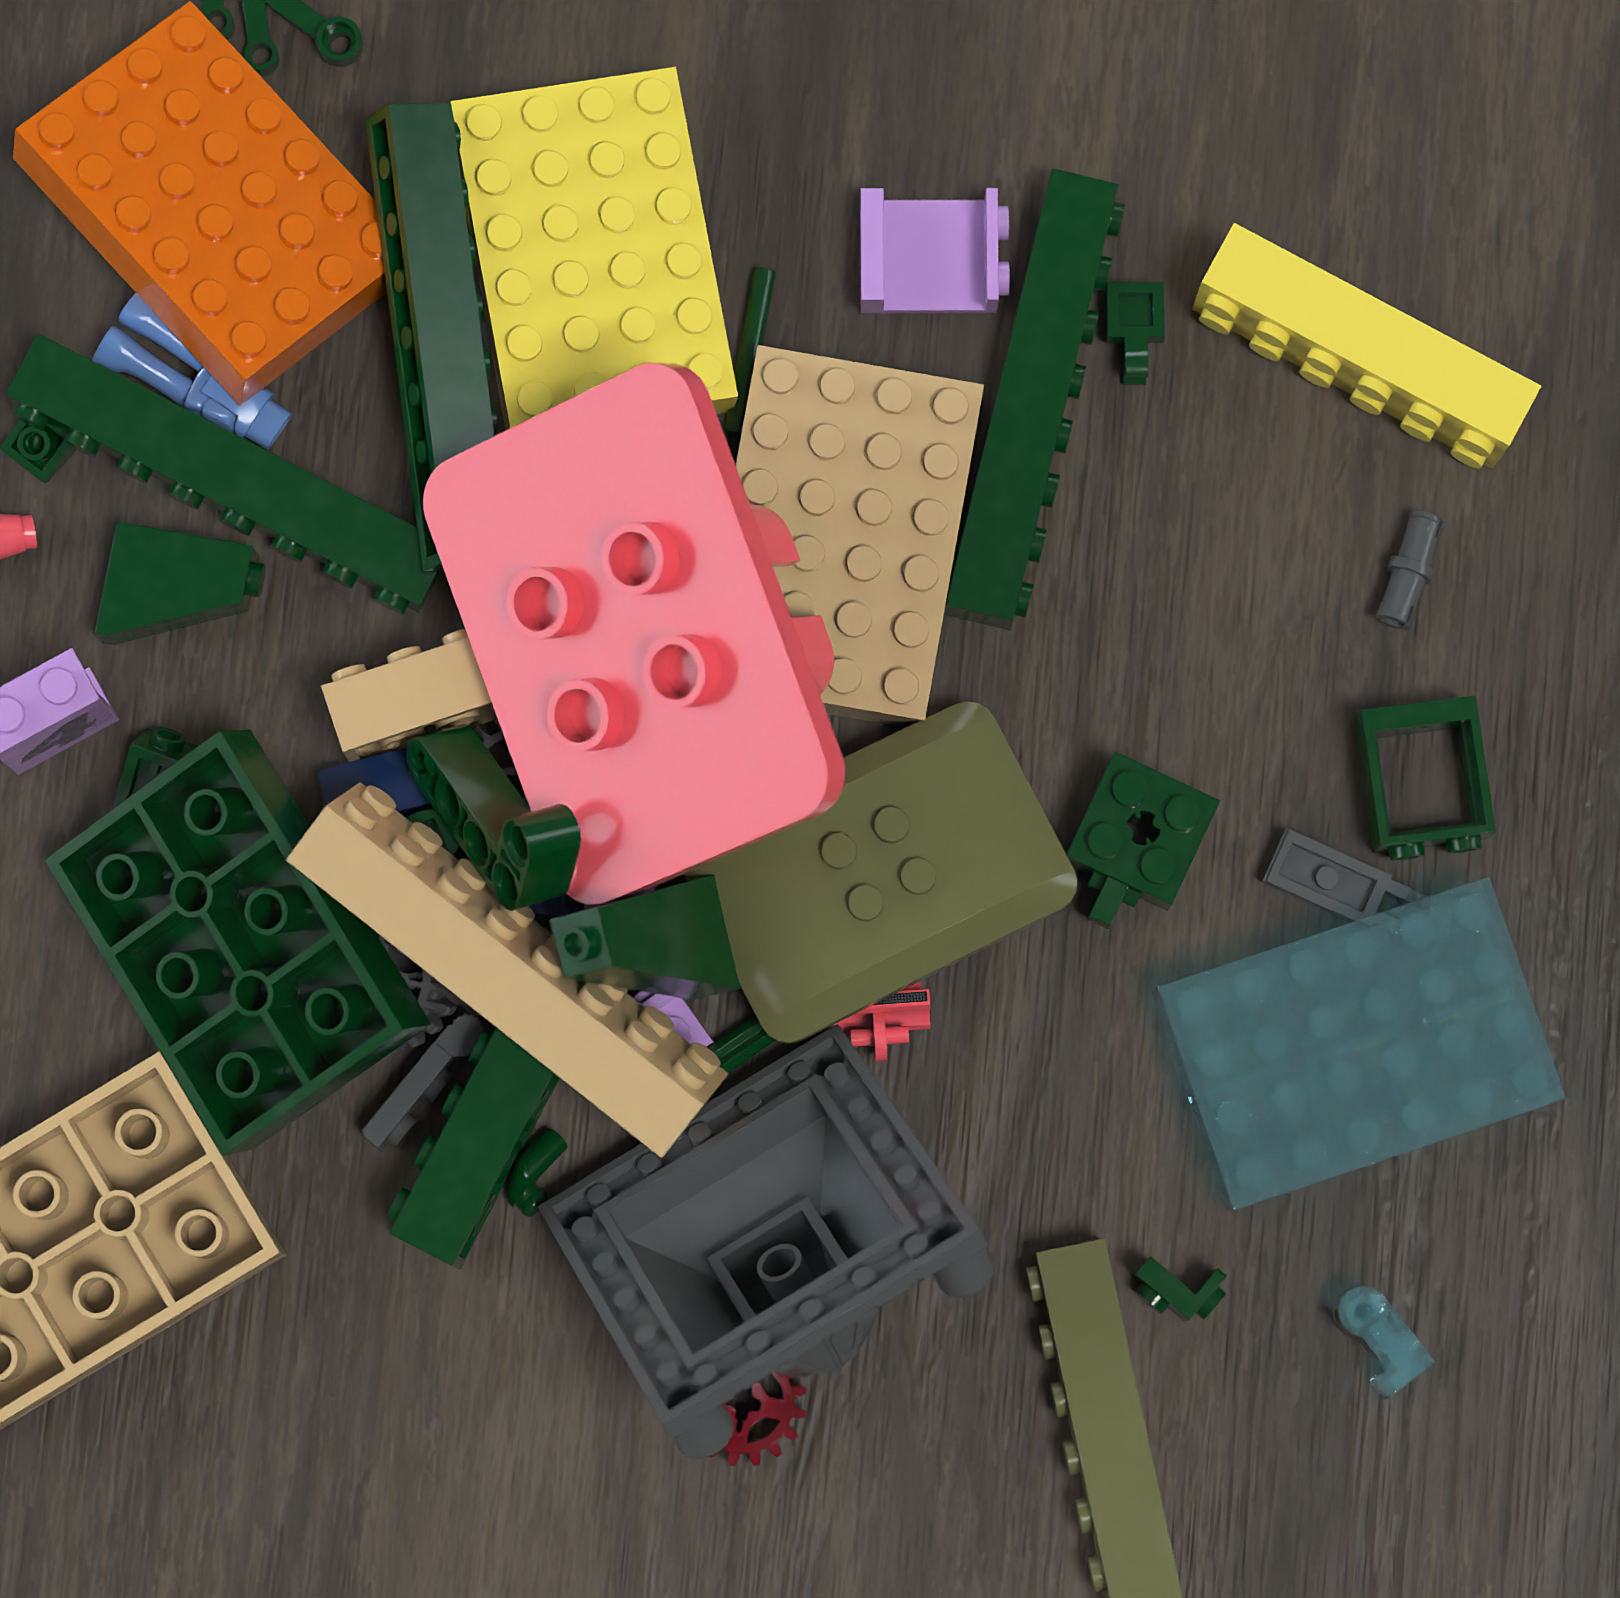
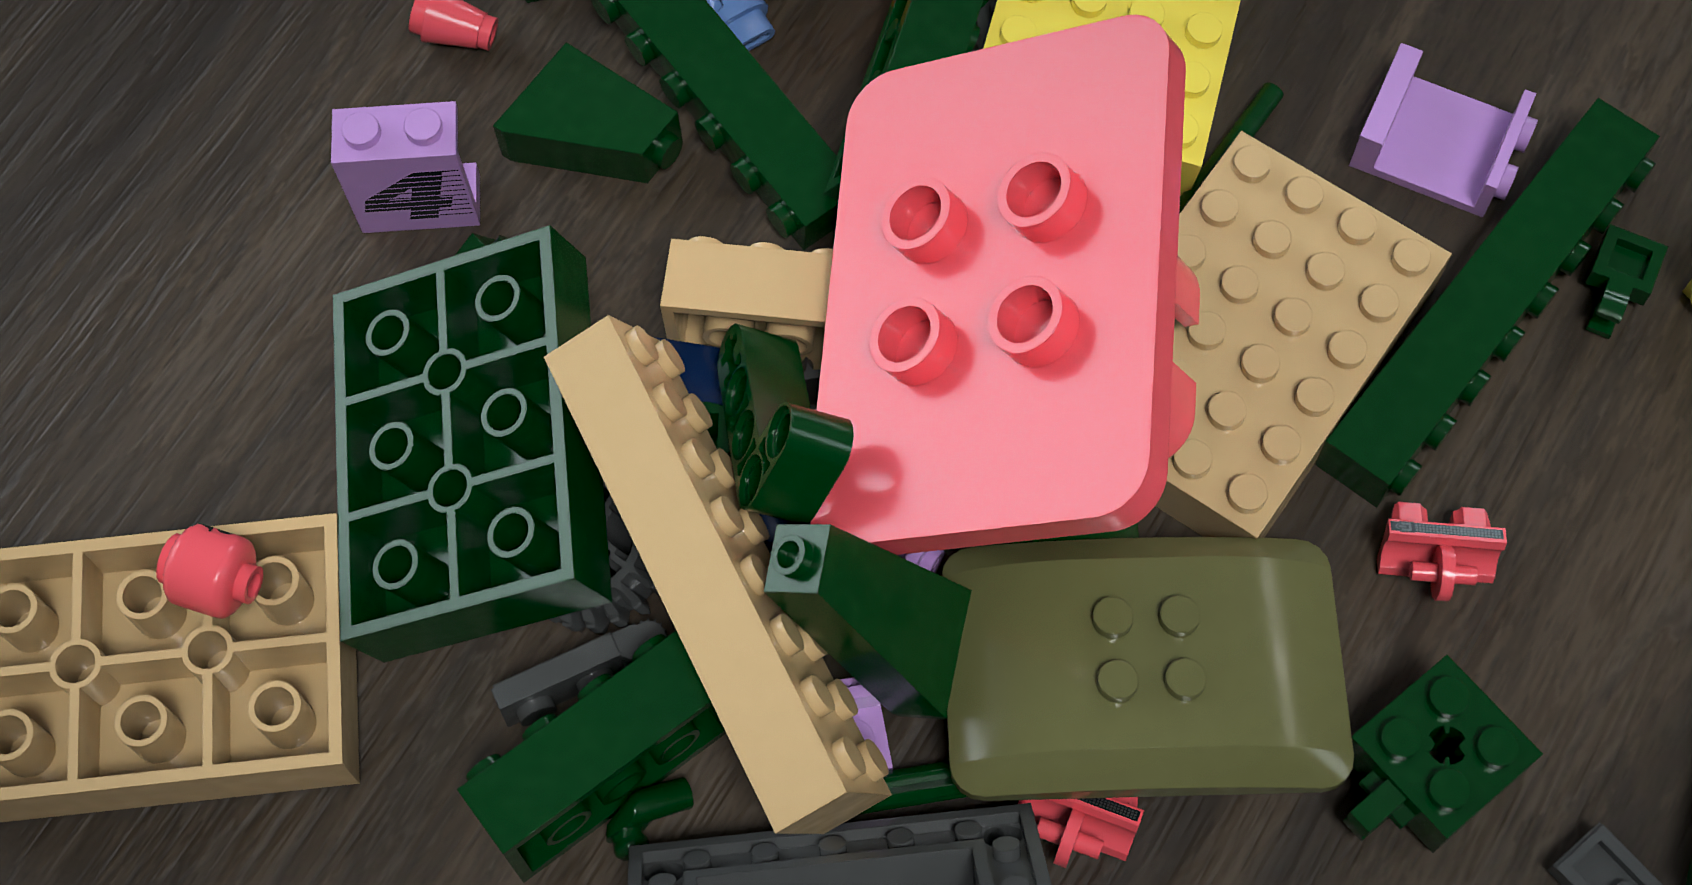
camera: 30 degrees right, 15 degrees down
none -> coral head [156,524,263,619]
none -> coral hips [1377,502,1507,602]

